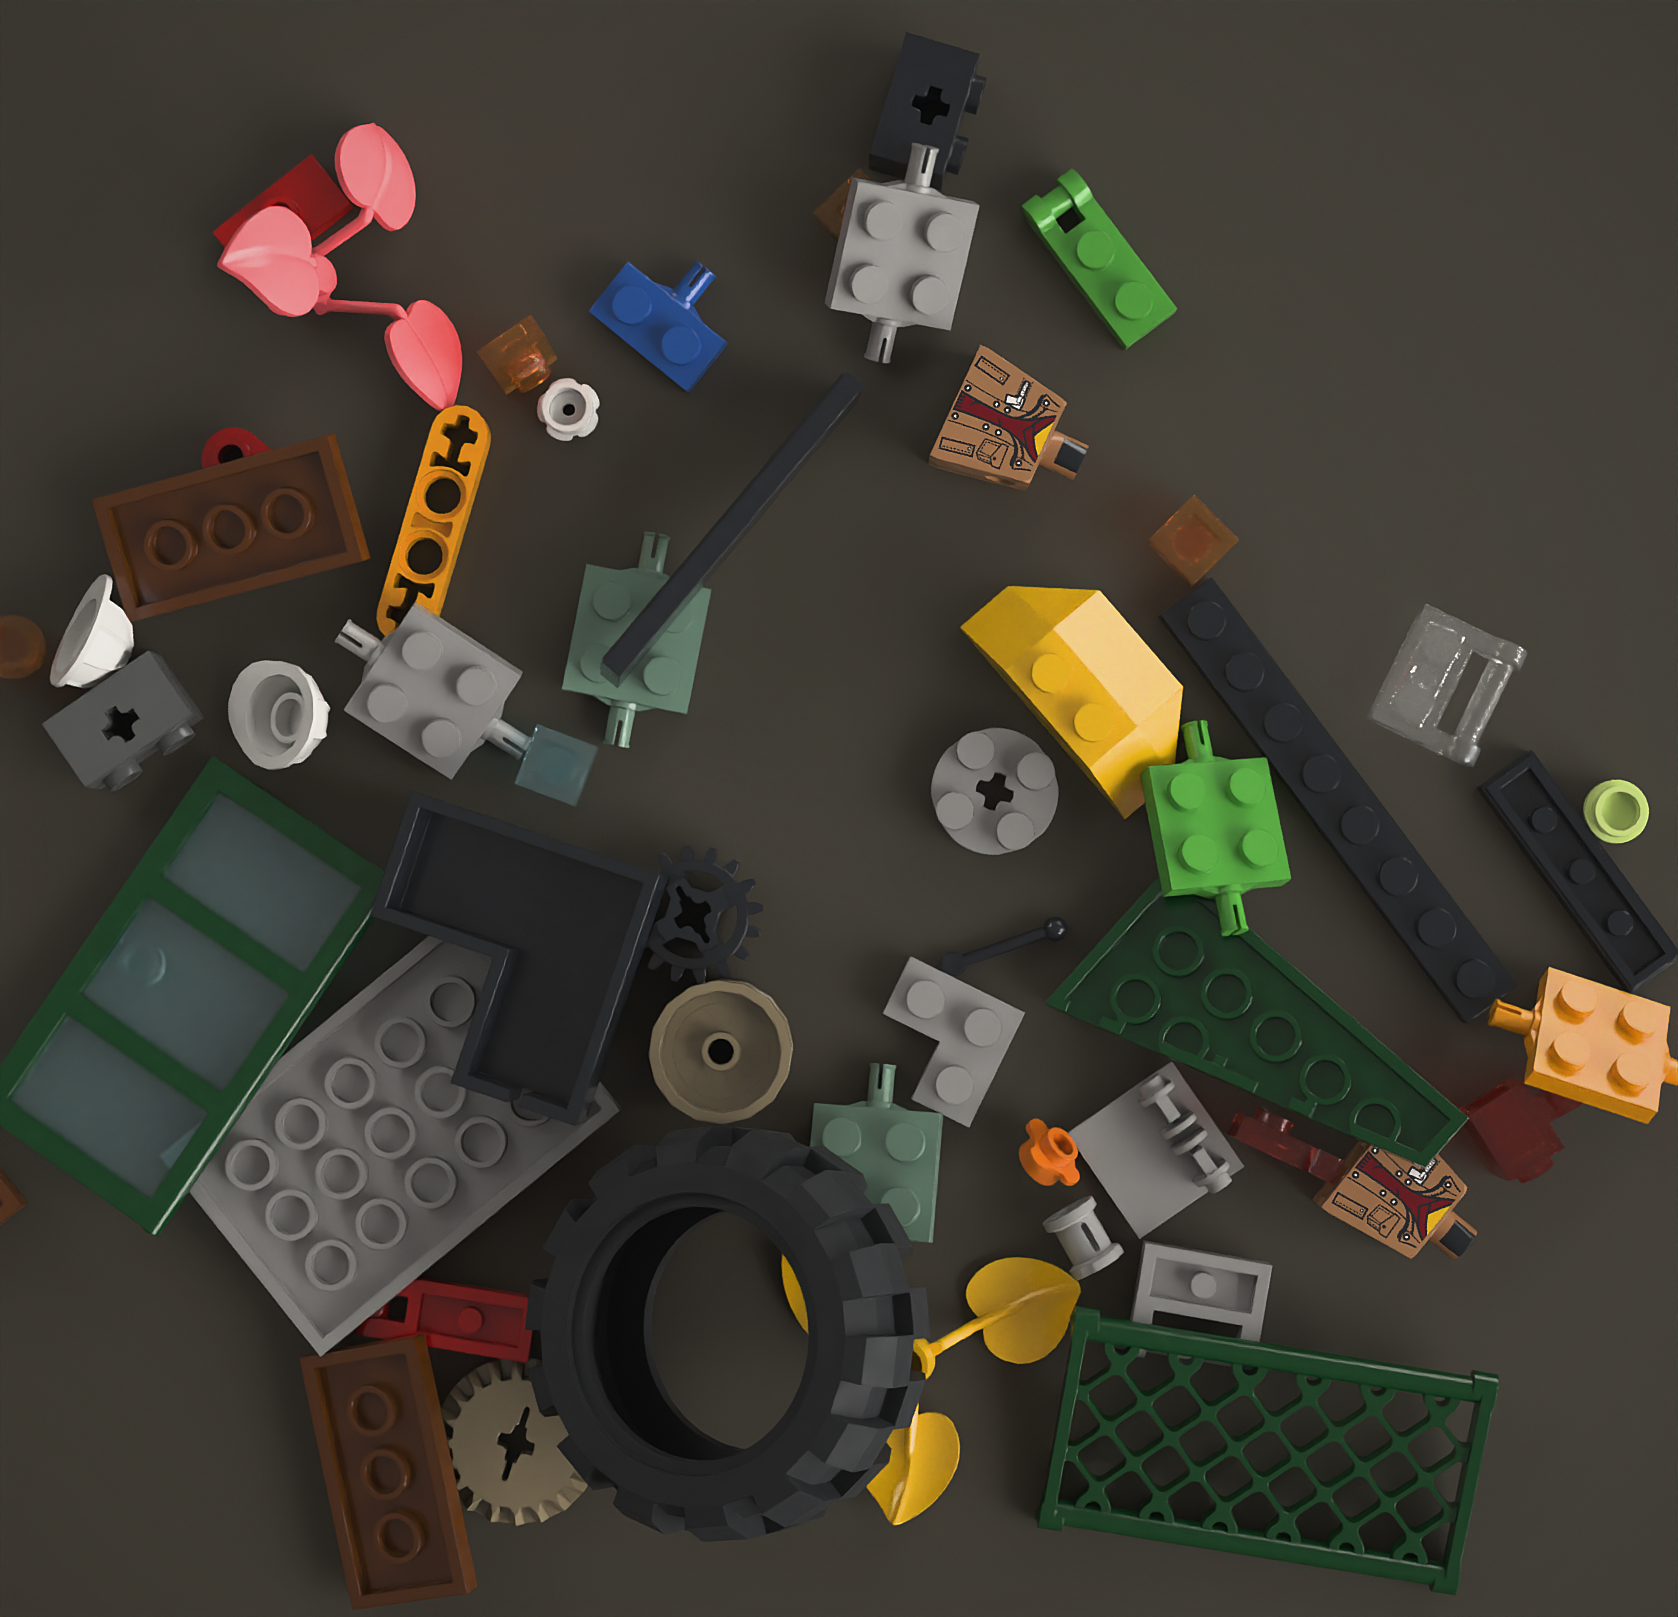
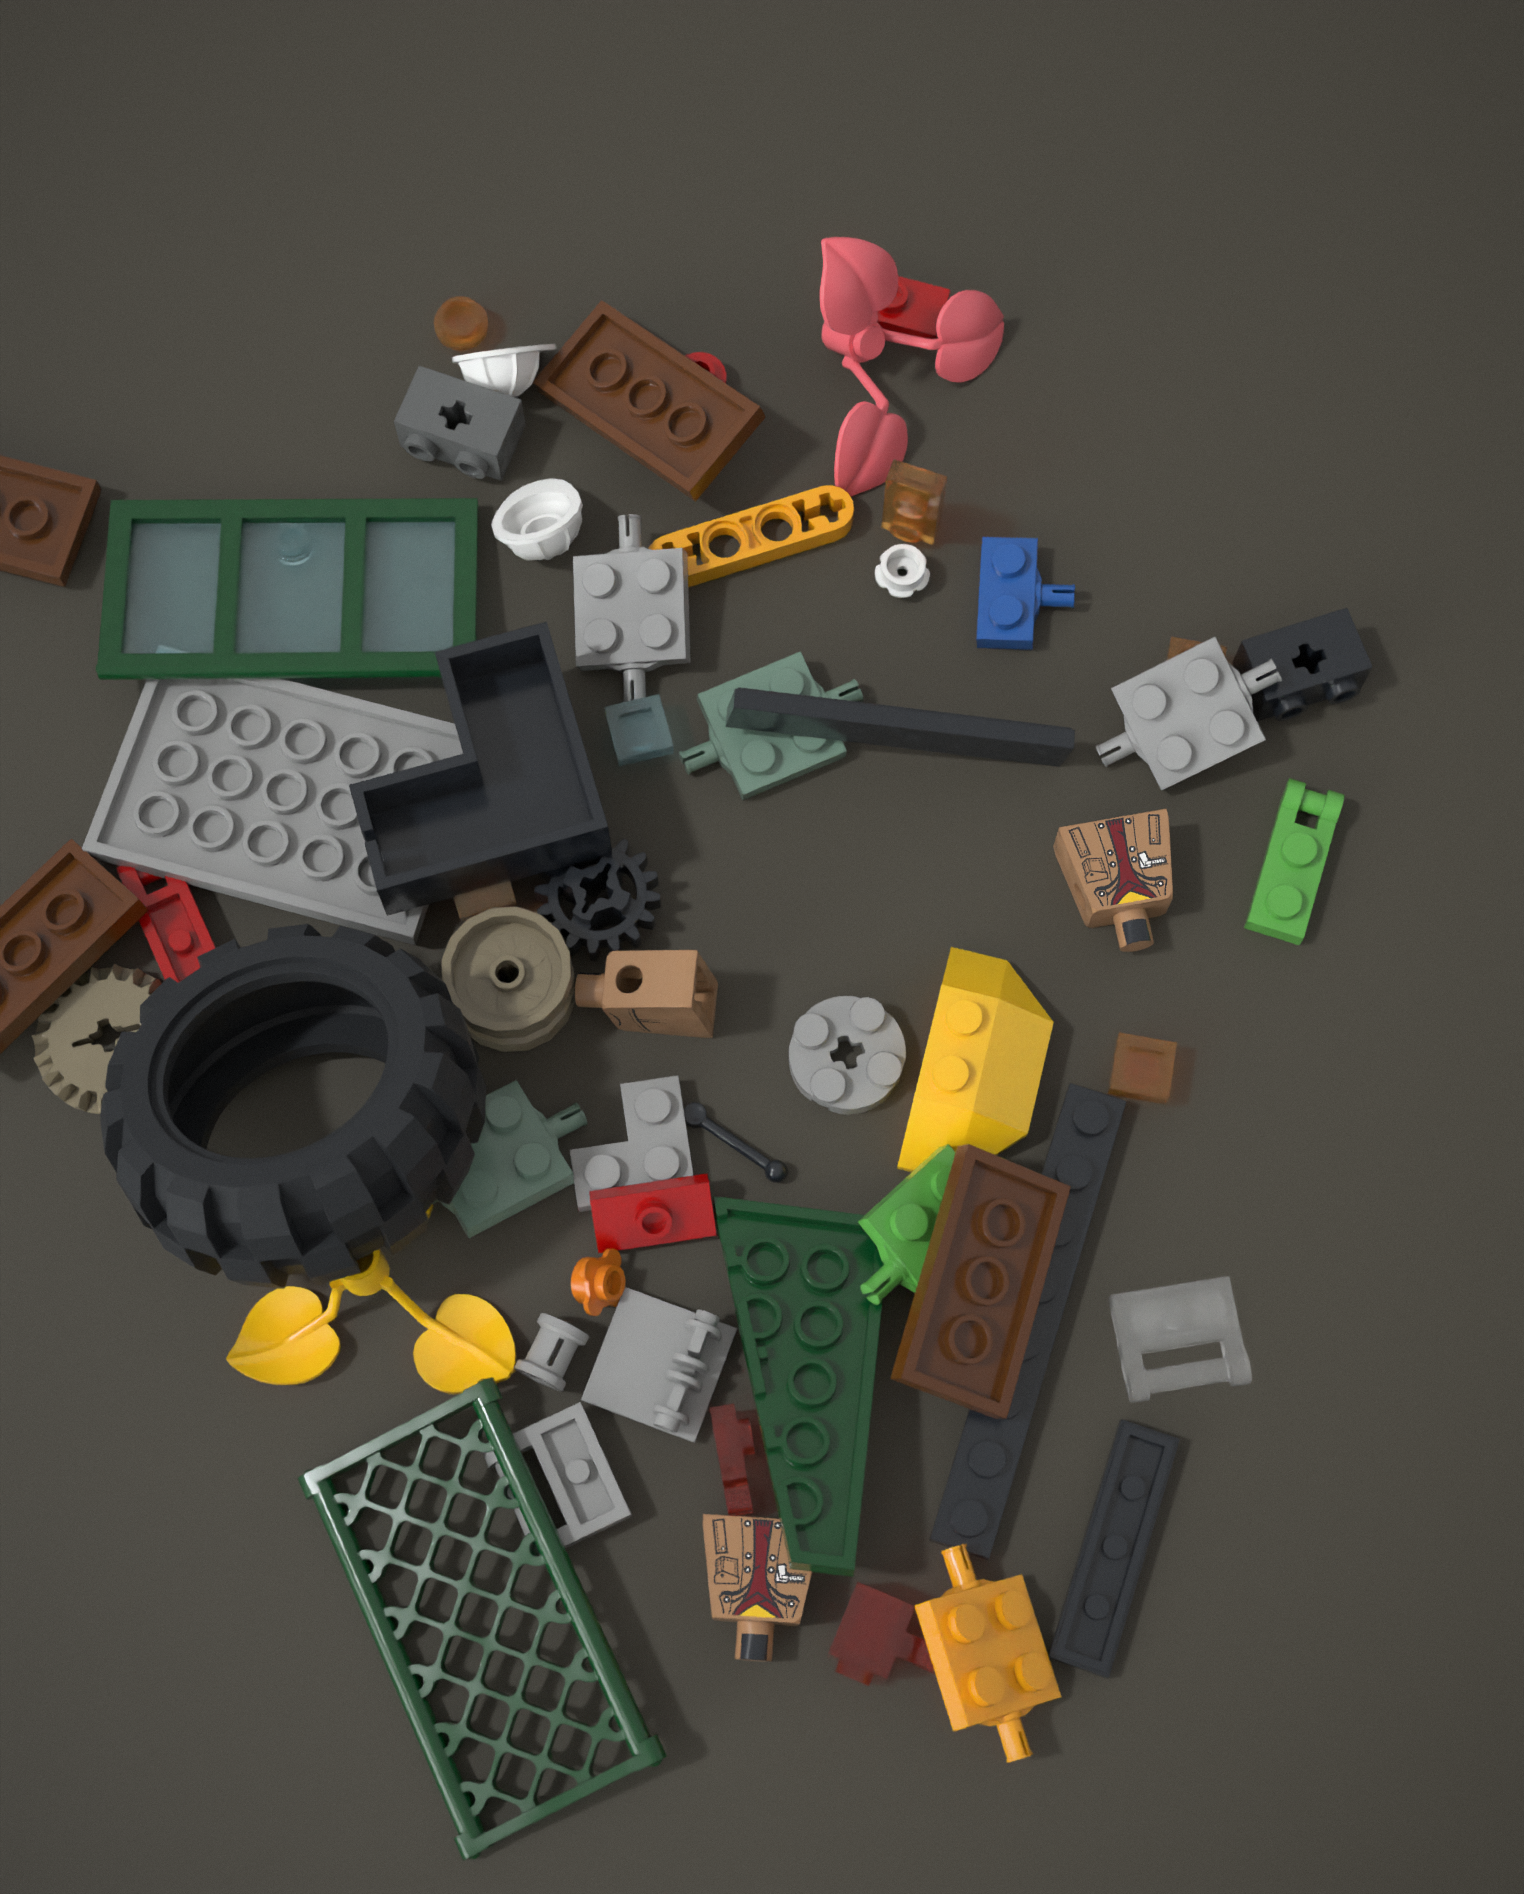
camera: 50 degrees right, 15 degrees down
yellowish green plate [1583,780,1649,843] -> none
none -> clear orange plate [453,880,517,923]
none -> medium nougat torso [575,950,718,1038]
none -> red plate [589,1173,717,1254]
none -> reddish brown plate [890,1144,1071,1419]

